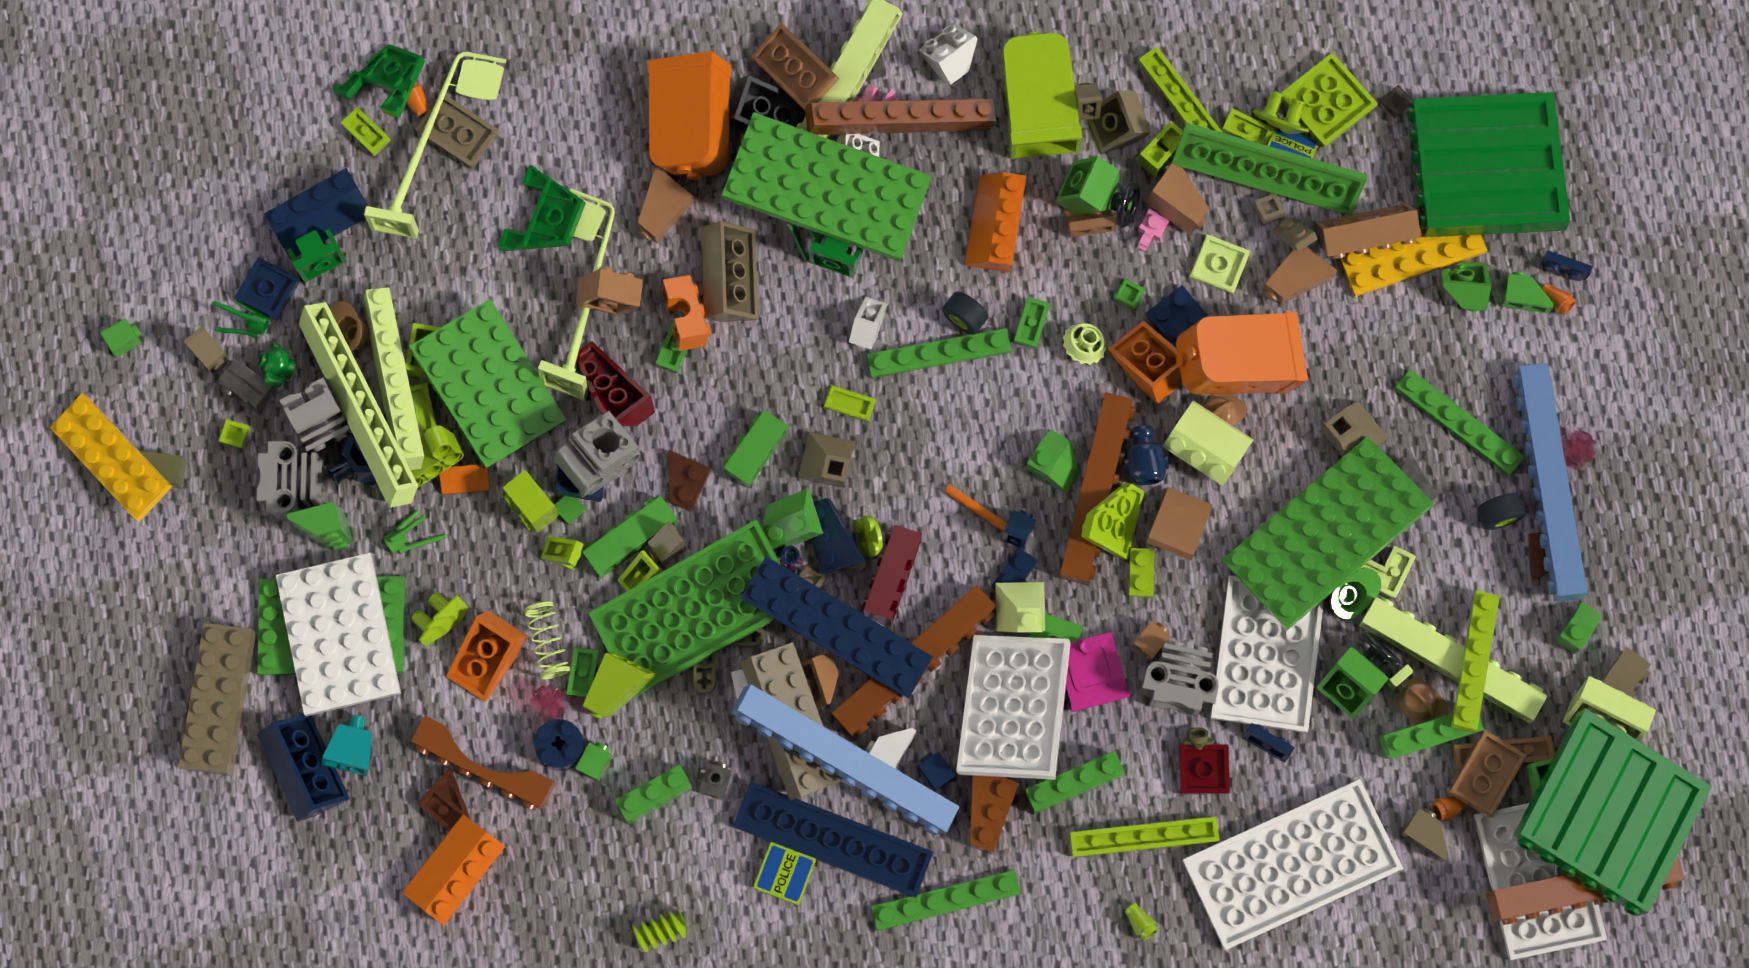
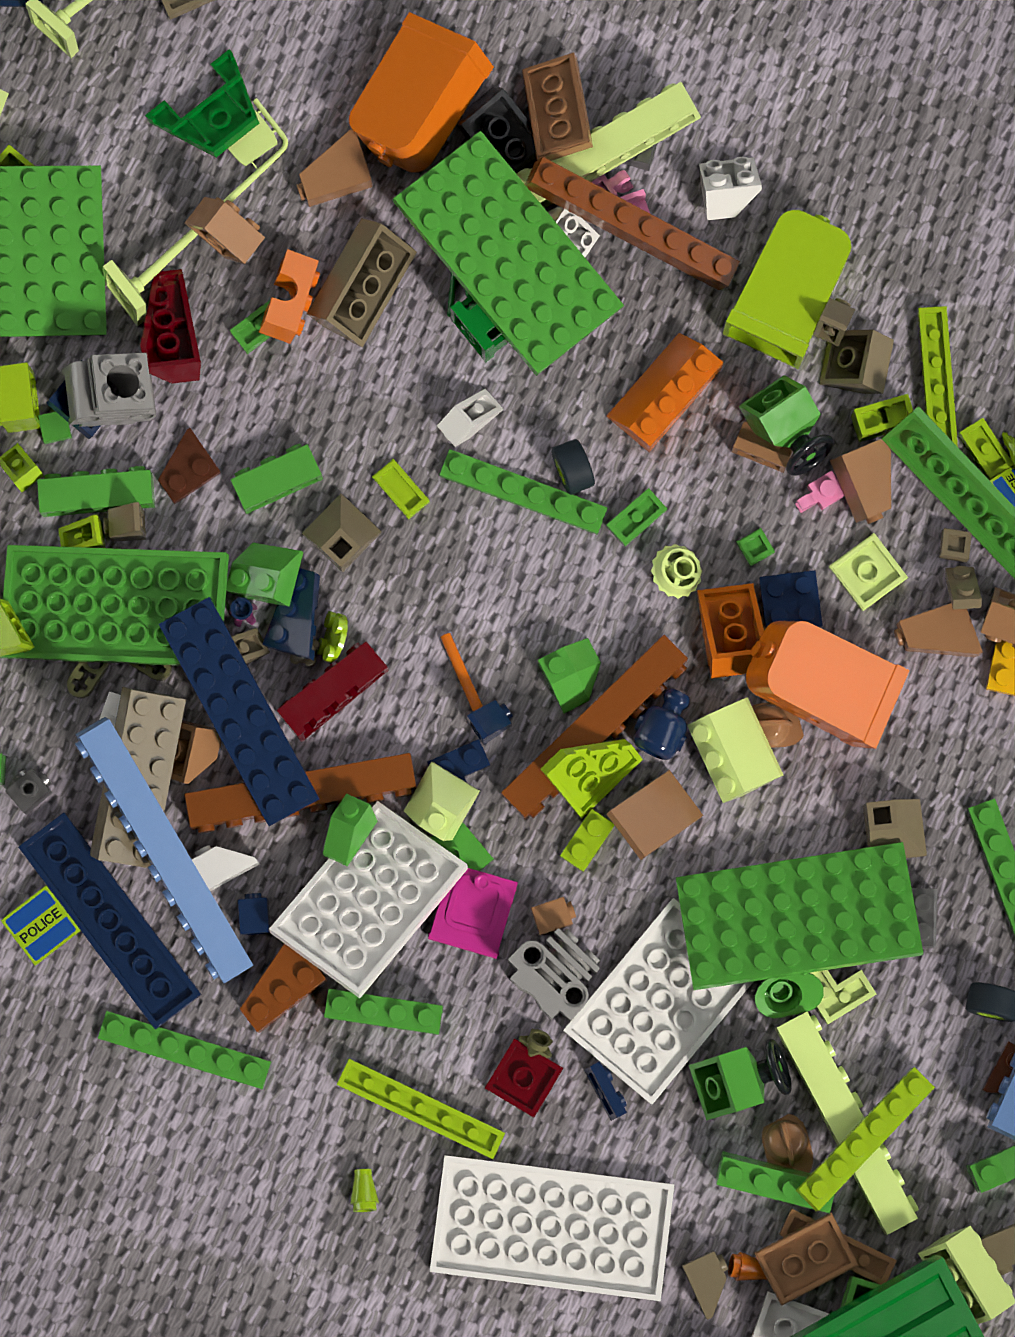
camera: 30 degrees right, 5 degrees up
yellowish green tile [1386,664,1413,690] -> none
none -> bright green slope [323,794,378,867]

